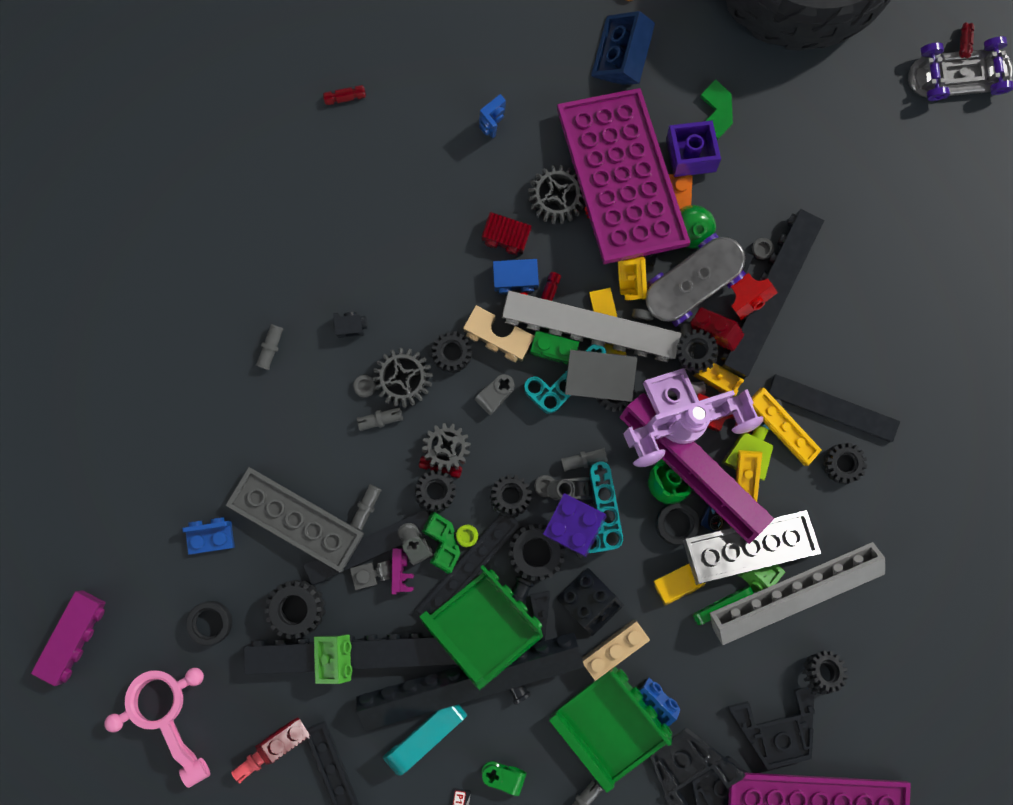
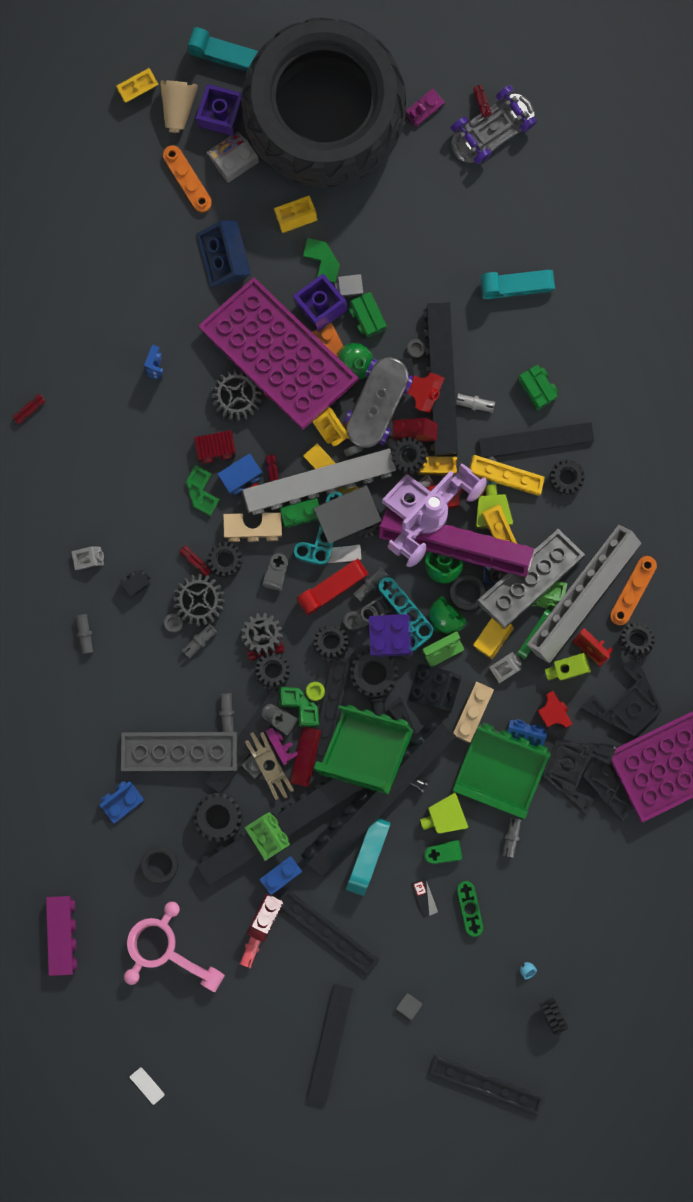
camera: 30 degrees left, 0 degrees up
none -> light grey bracket [72,546,104,570]
none -> dark red axle [179,545,211,577]
none -> green tile [186,465,220,517]
none -> dark tan piece [245,732,294,800]
none -> blue brick [259,856,302,895]
none -> yellow hinge [274,195,317,233]
none -> dark red tile [290,727,321,787]
none -> red beam [296,559,369,616]
none -> white sticker [325,545,361,563]
none -> light grey brick [335,274,363,299]
none -> green brick [348,292,387,338]
none -> magenta plate [405,88,445,127]
none -> lime torso [420,793,468,834]
none -> bright green bracket [422,631,464,667]
none -> green cylinder [429,597,466,635]
none -> light grey pin [455,393,495,413]
none -> teal beam [480,270,555,299]
none -> light grey bracket [489,652,523,683]
none -> green brick [518,365,559,411]
none -> red brick [537,691,572,729]
none -> lime torso [545,653,591,681]
none -> red plate [572,628,613,667]
none -> orange plate [610,556,657,626]

